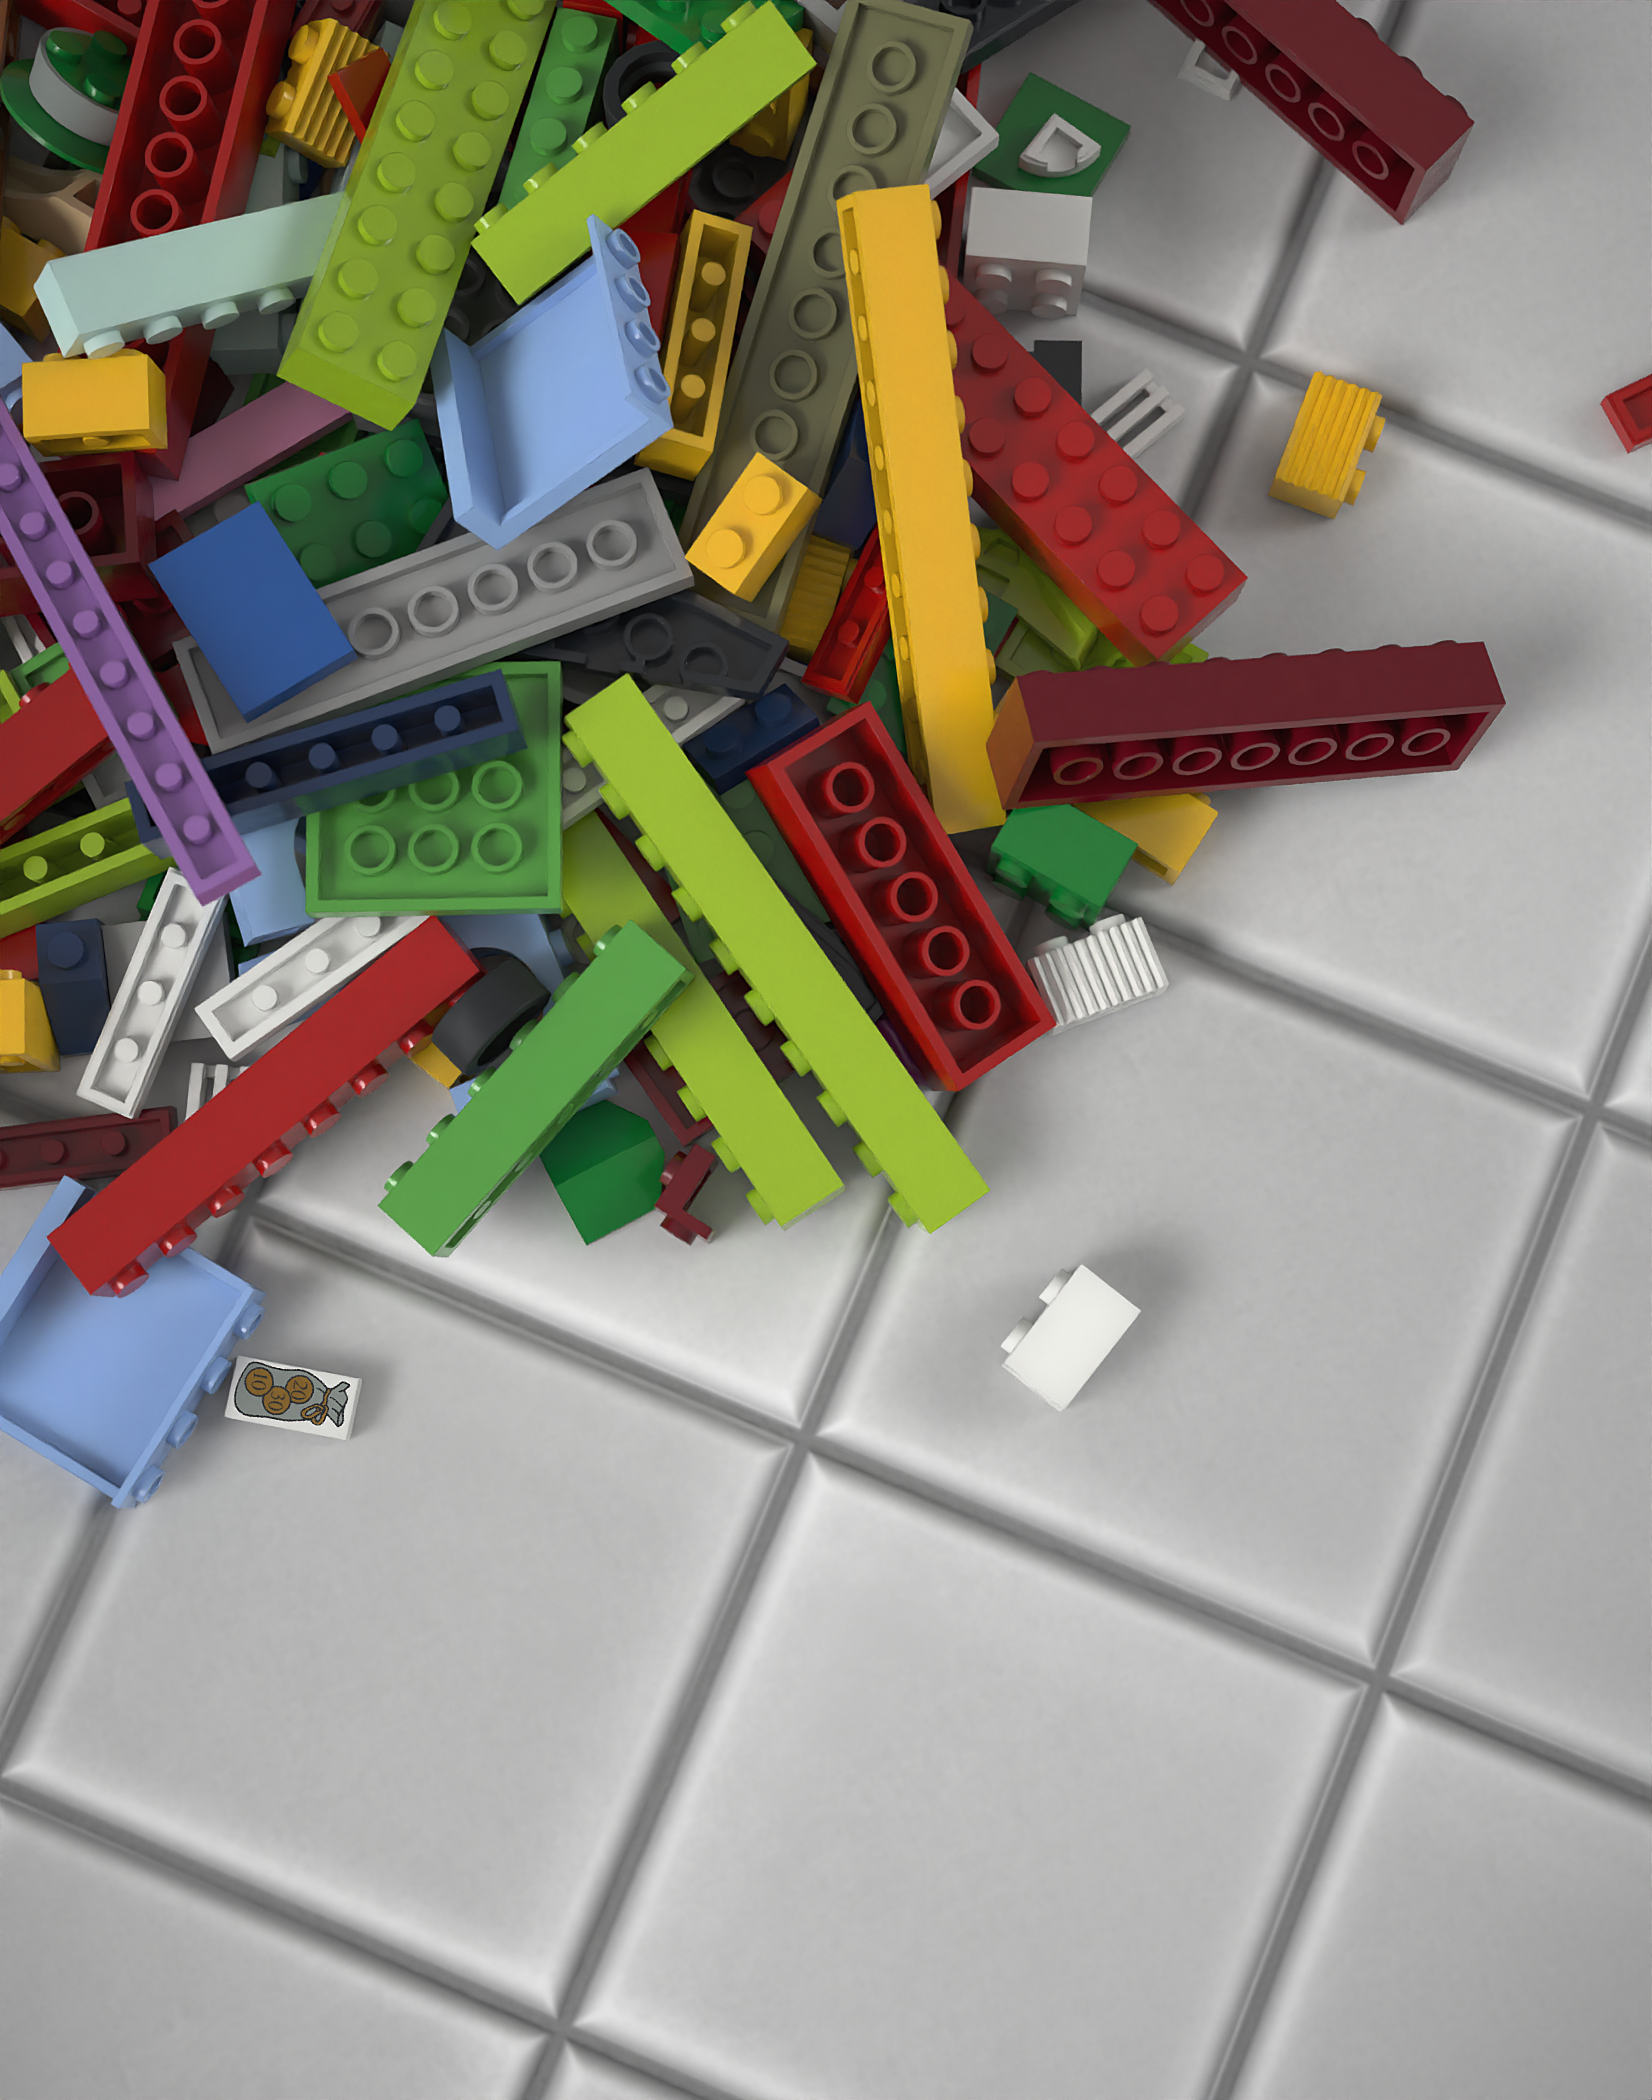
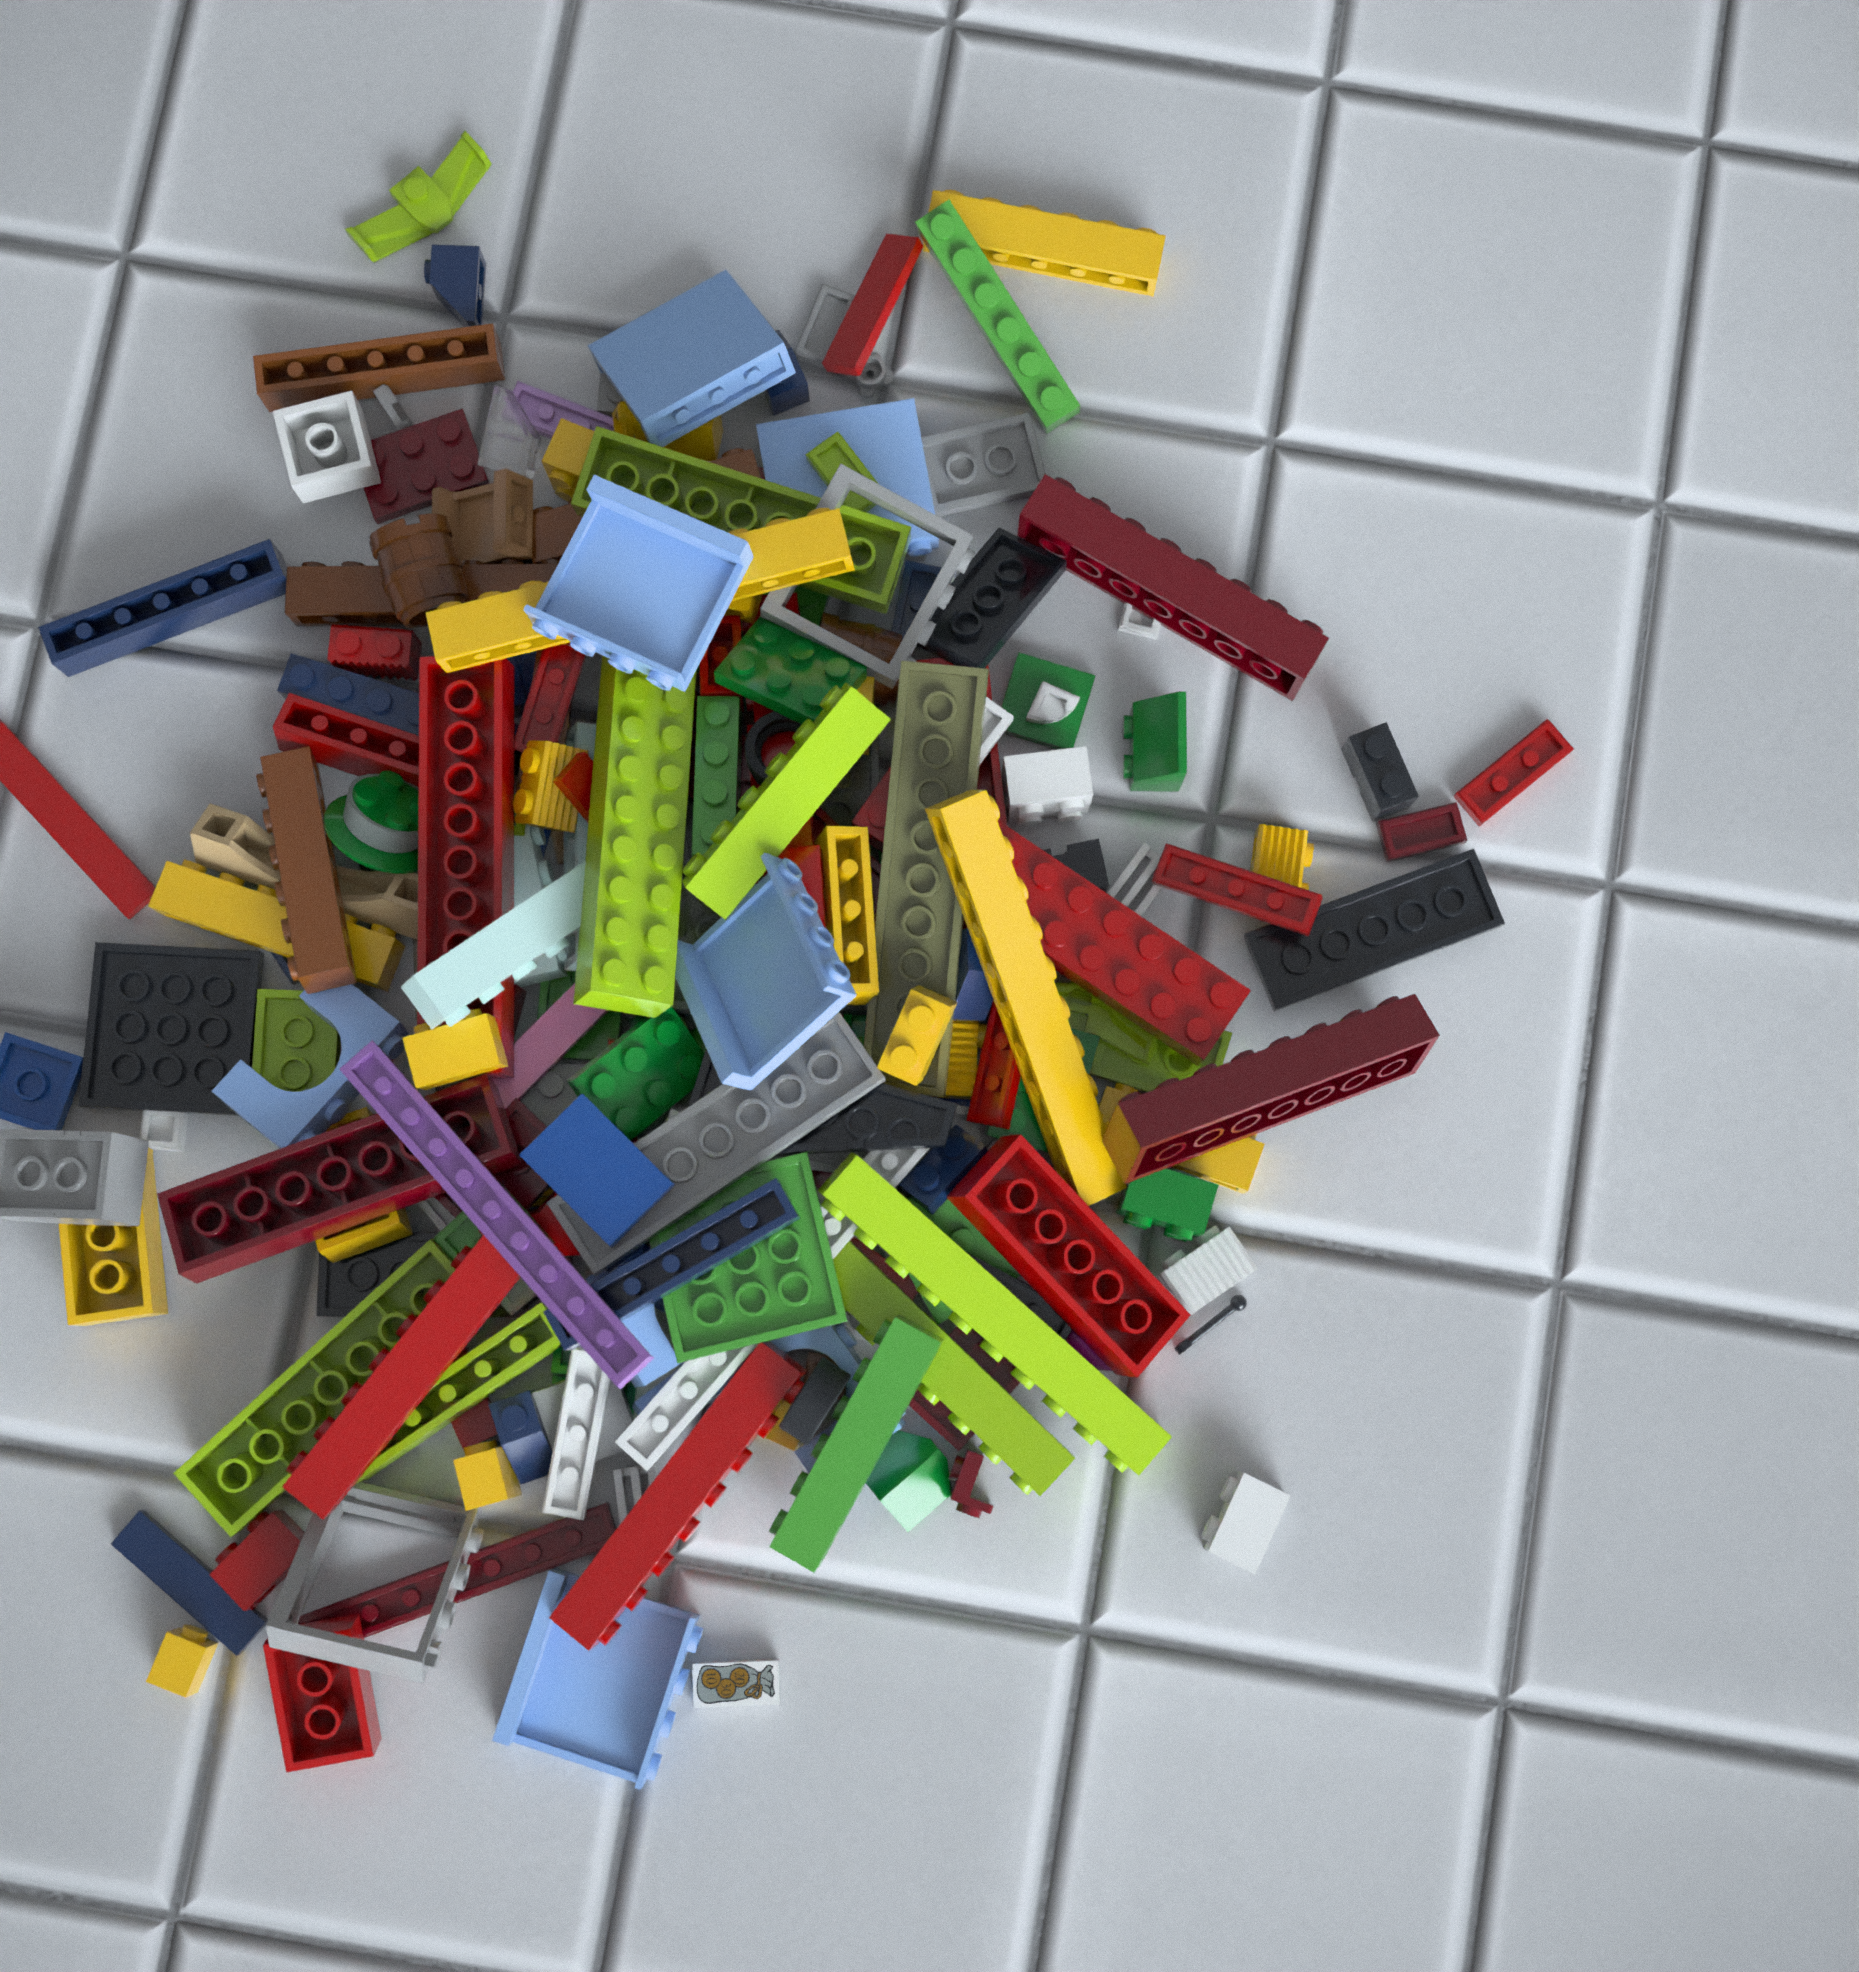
camera: 15 degrees left, 0 degrees up
none -> green slope [1122,691,1187,792]
none -> red tile [1152,843,1323,936]
none -> black hinge [1174,1295,1247,1355]
none -> black plate [1244,849,1505,1012]
none -> black brick [1341,722,1419,822]
none -> dark red tile [1376,802,1468,862]

